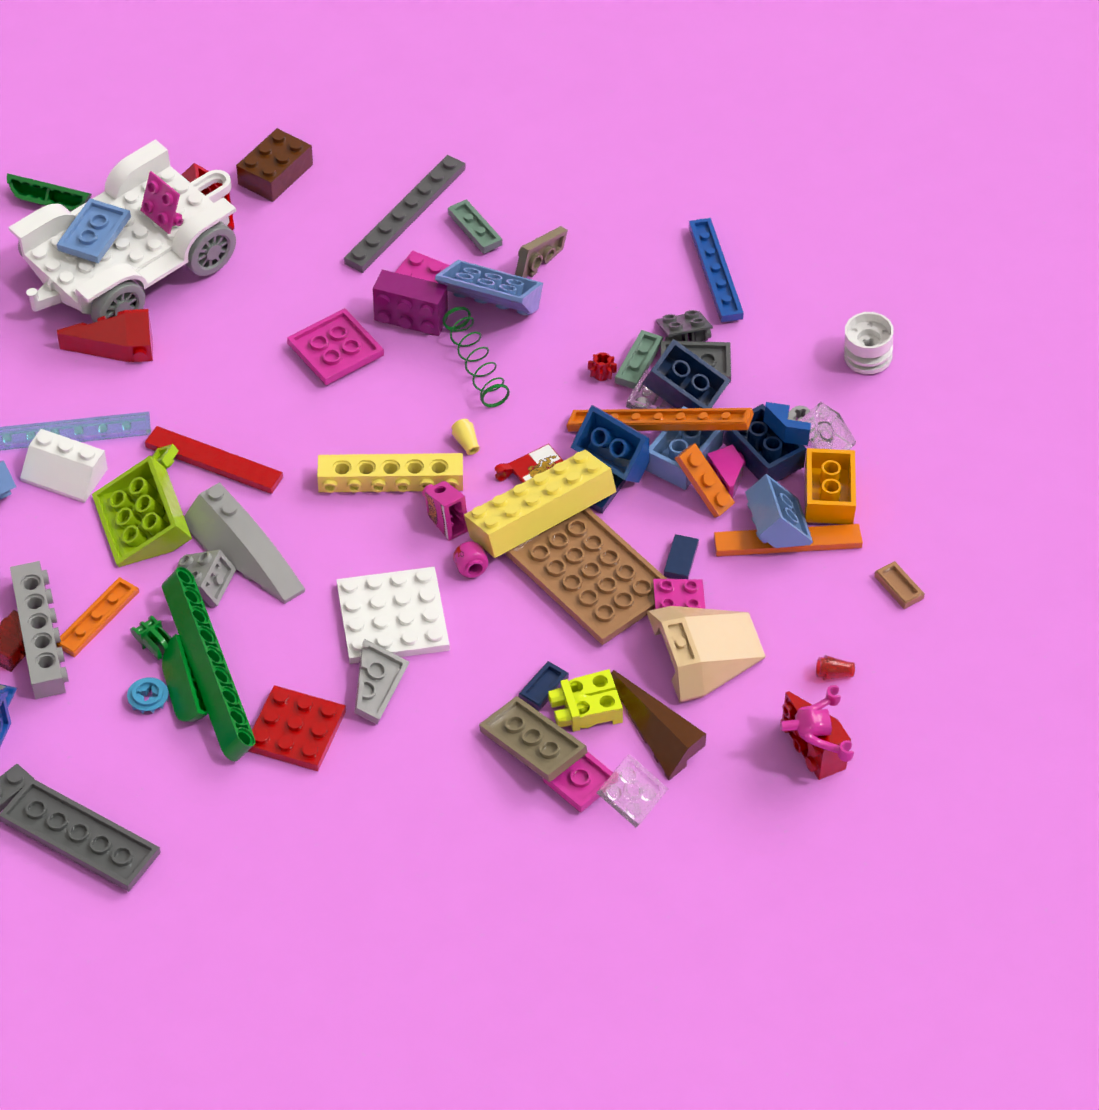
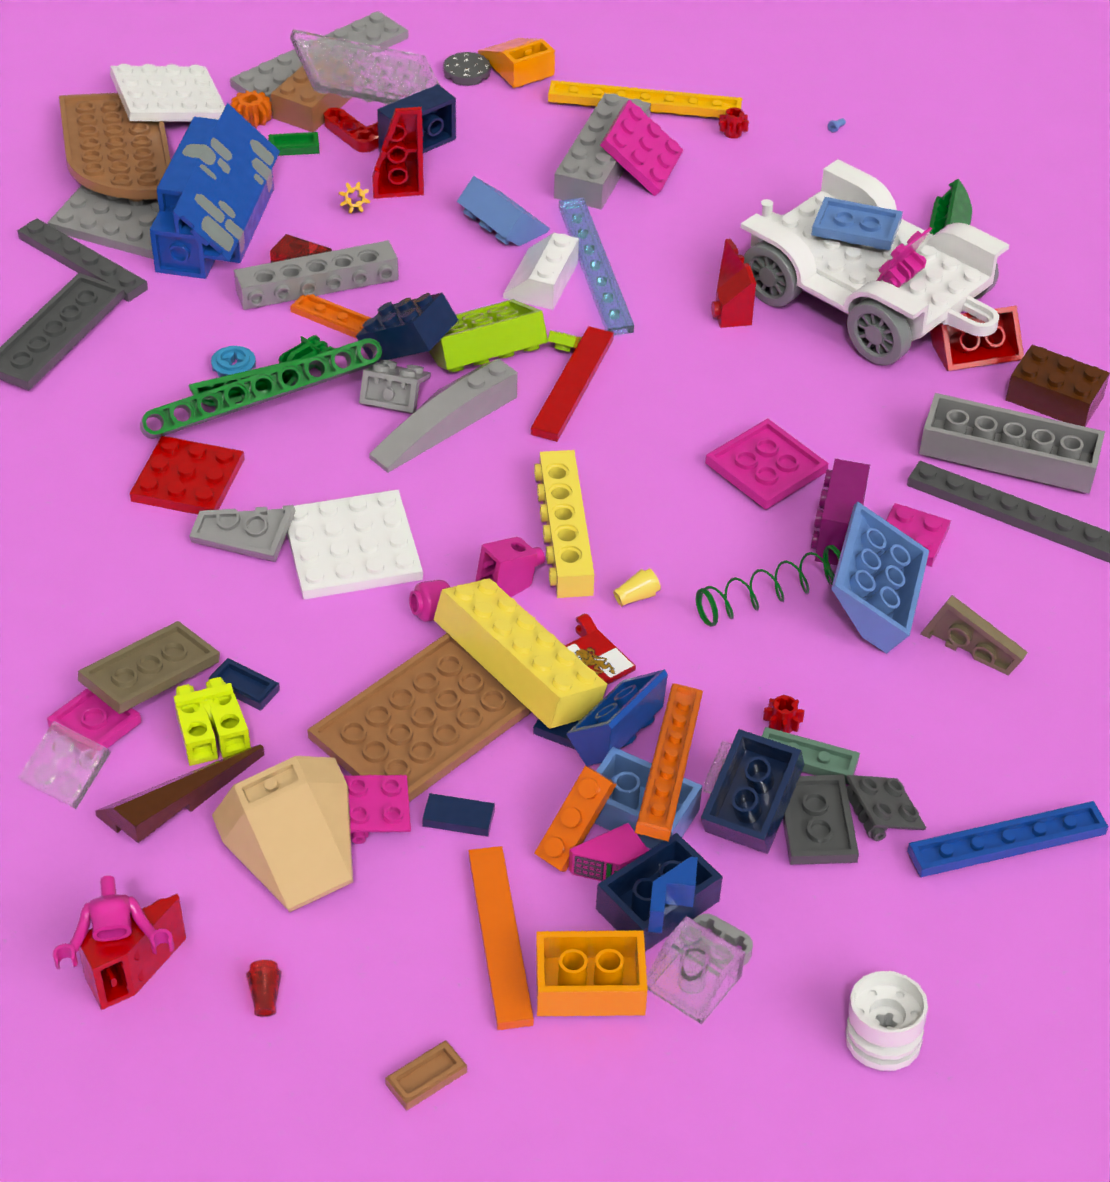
camera: 85 degrees right, 5 degrees down
sand green plate [448,199,502,254] -> none
medium blue slope [745,474,813,548] -> none
none -> dark blue brick [356,292,458,362]
none -> light grey brick [919,393,1105,494]

